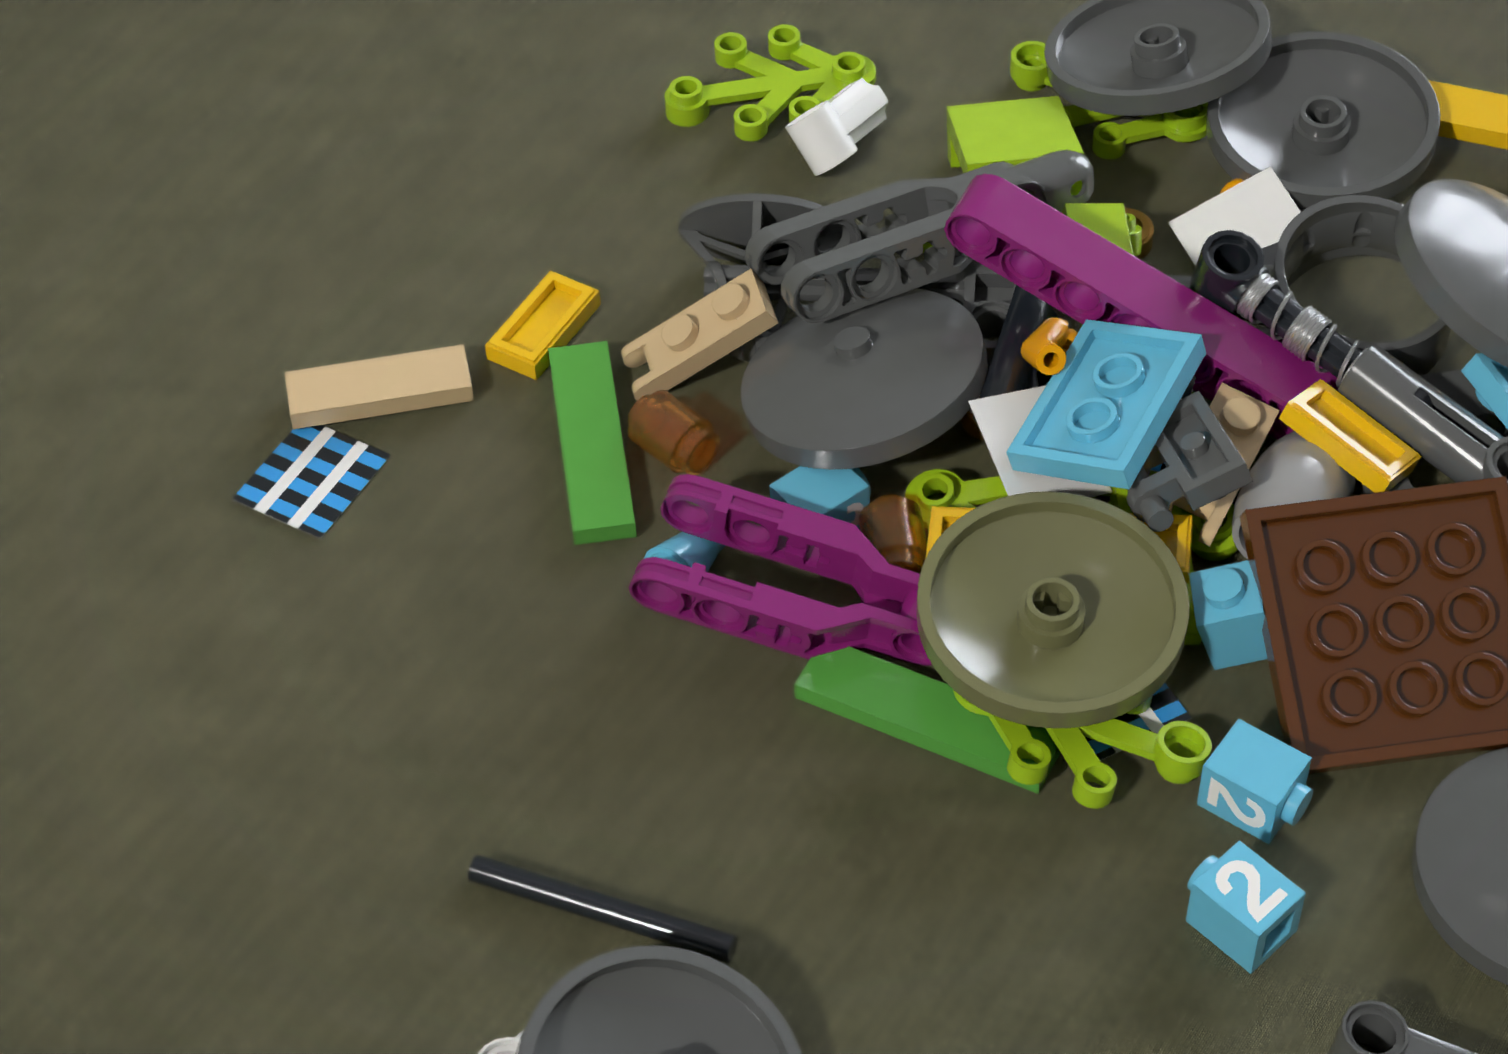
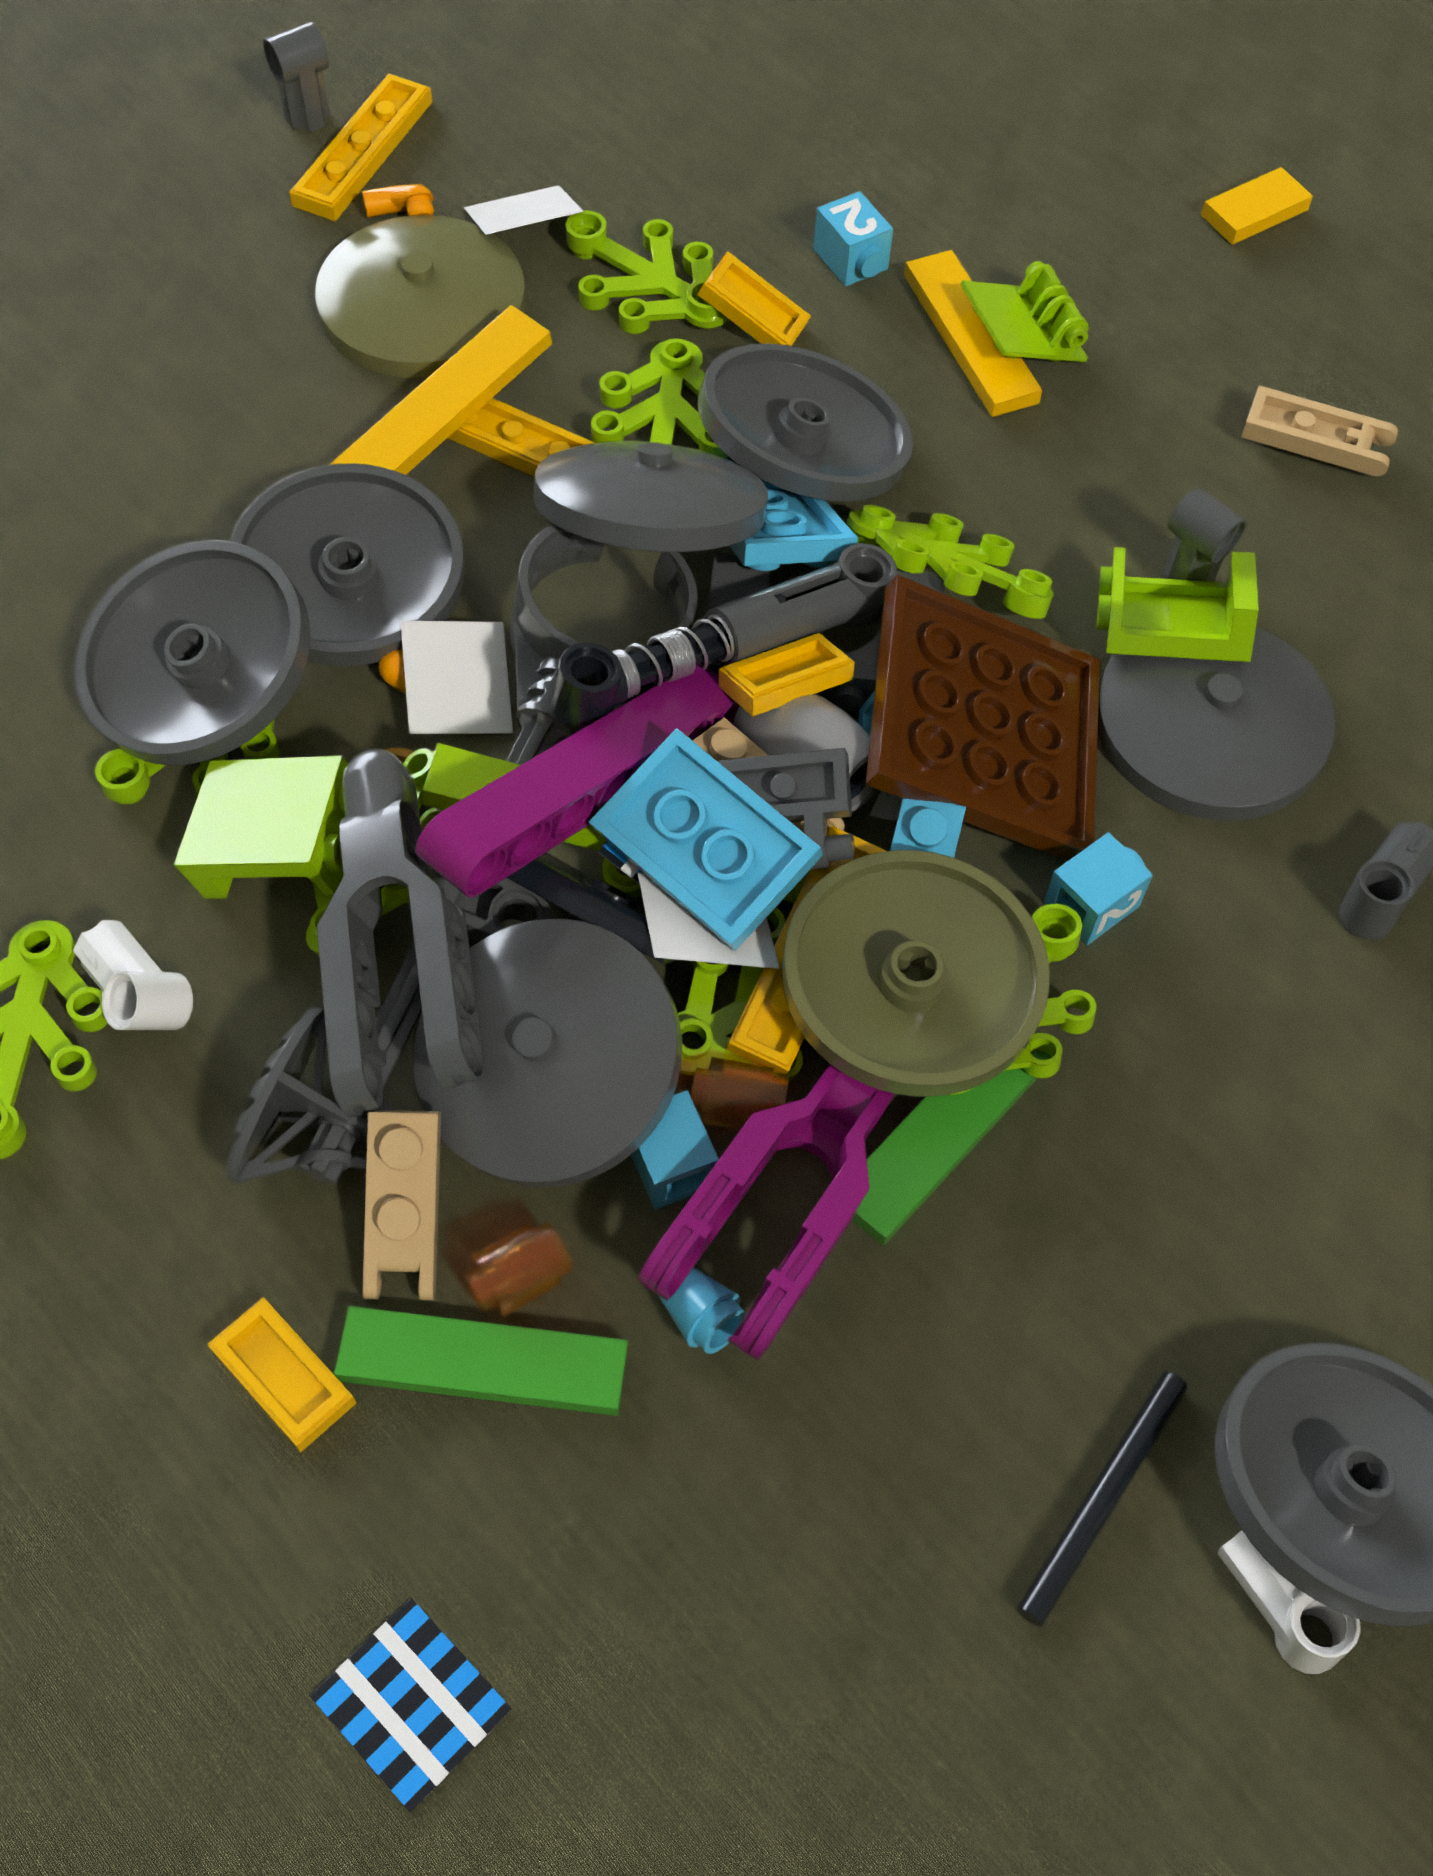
camera: 80 degrees left, 10 degrees up
tan tile [284,344,474,429] -> none
light orange arm [1021,318,1078,375] -> none
medium azure brick [1186,840,1306,974] -> none

